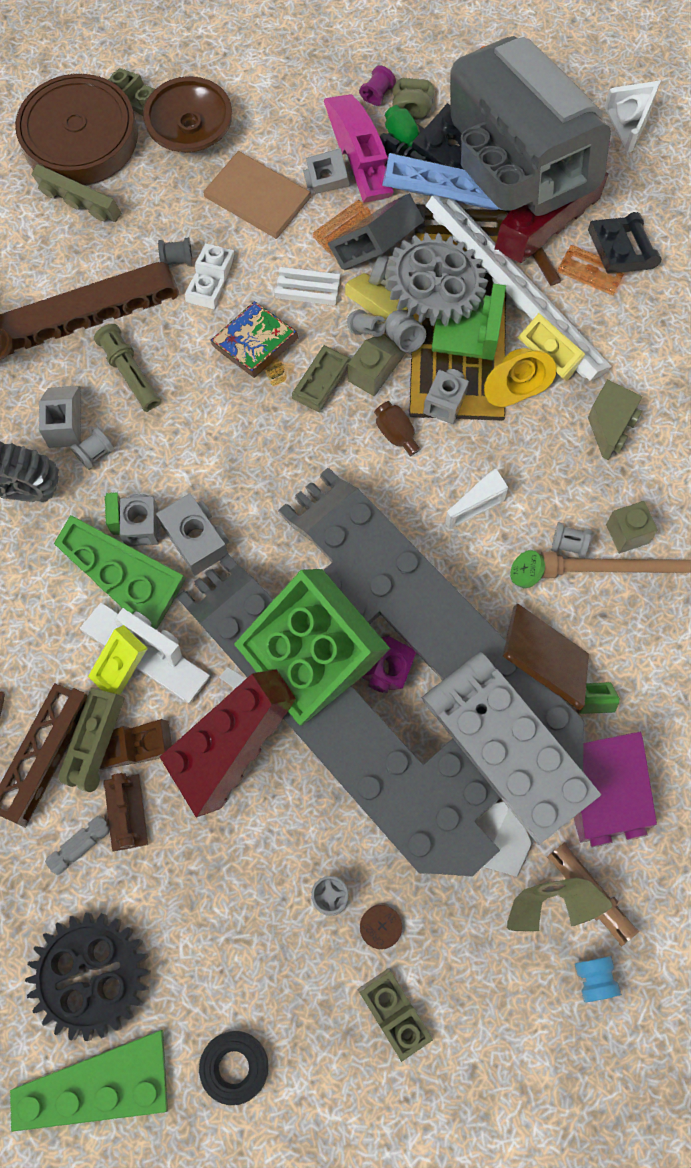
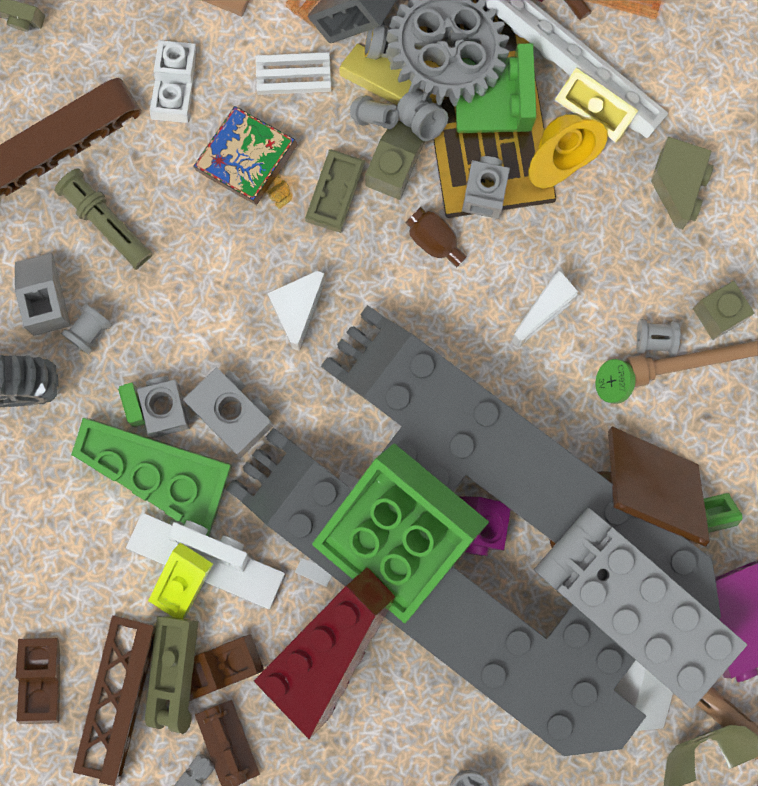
camera: 15 degrees left, 10 degrees up
dark grey bush [158,237,192,266] -> none
none -> white slope [268,271,325,351]

